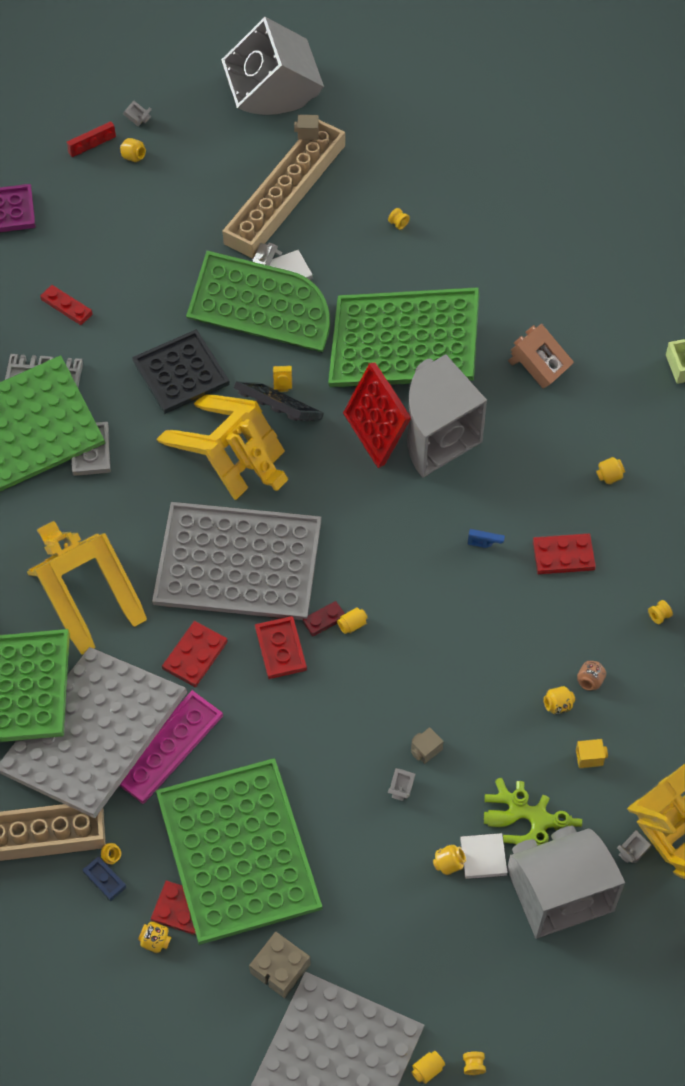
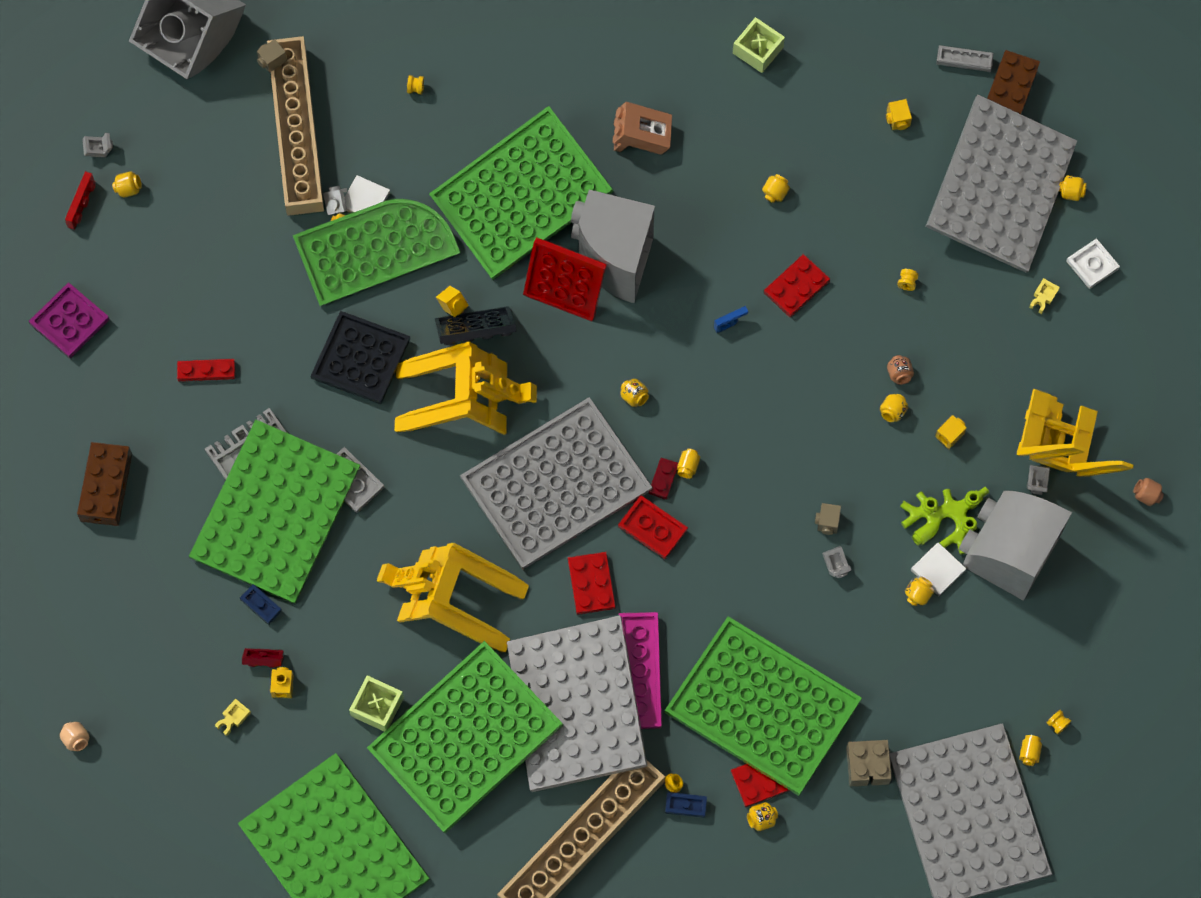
camera: 40 degrees left, 10 degrees up
none -> yellow head [620,379,649,407]

